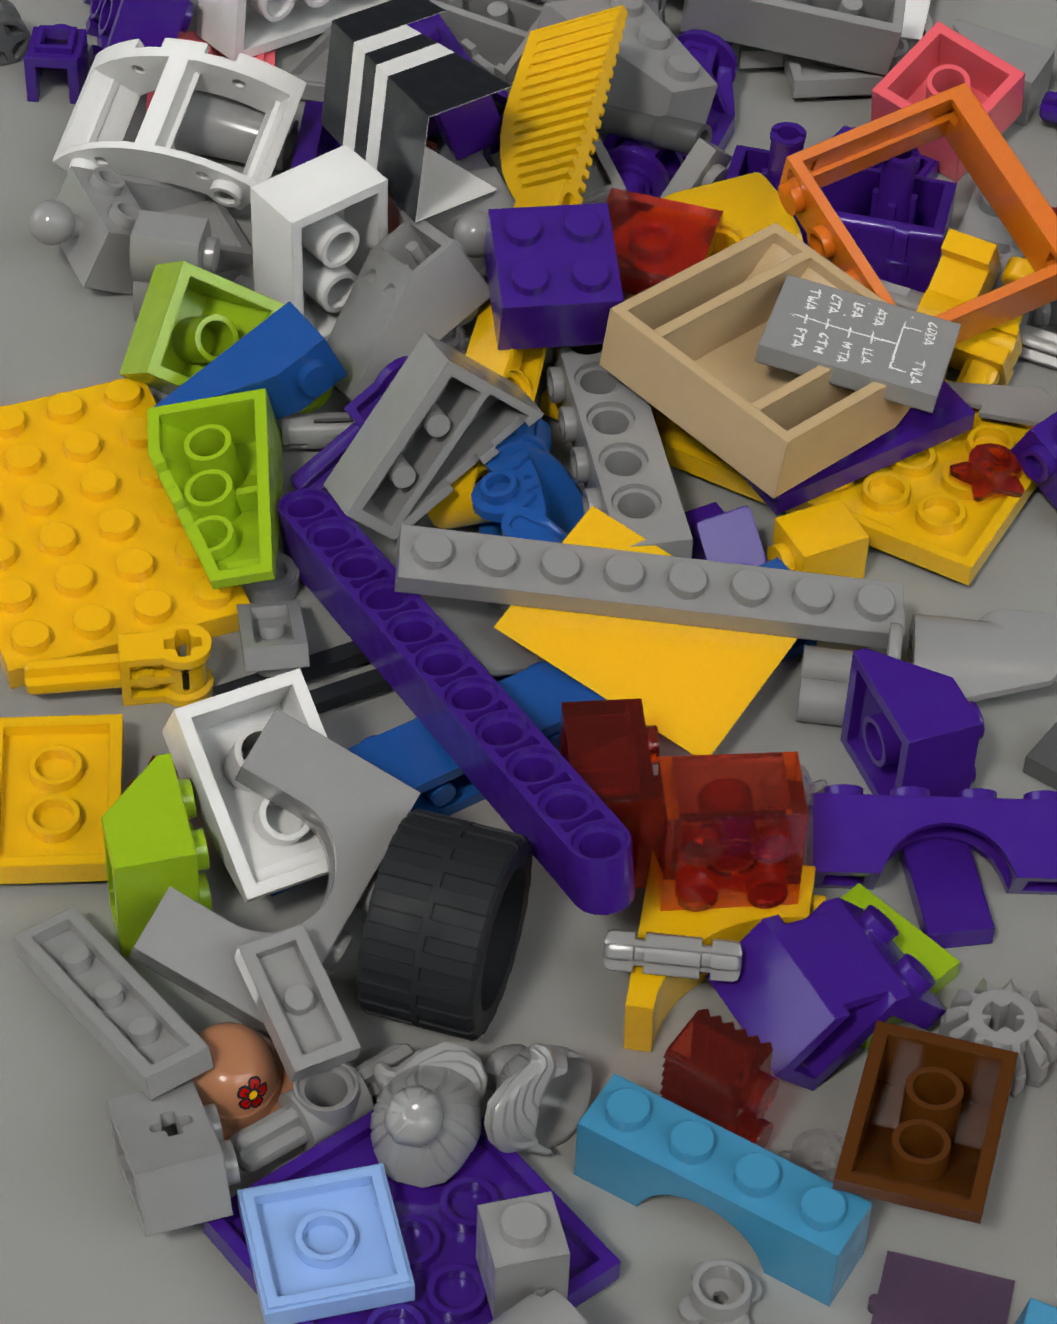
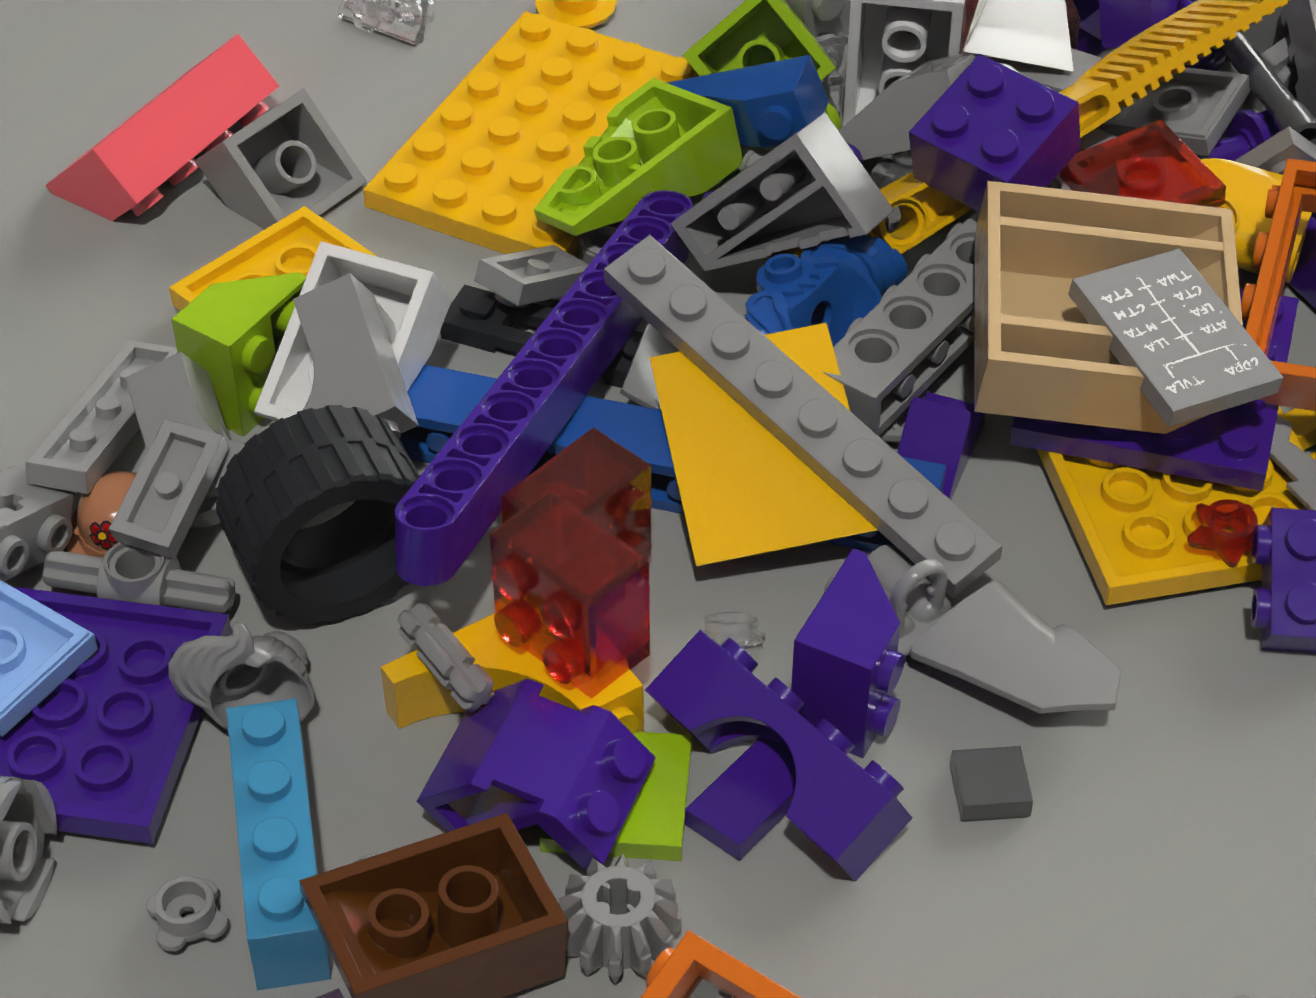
camera: 50 degrees right, 0 degrees up
yellow connector [24,622,214,707] -> none
light grey hair [370,1041,487,1188] -> none
light grey brick [476,1191,570,1319] -> none
clear red brick [660,1009,779,1148] -> none
yellow brick [767,498,870,579] -> none

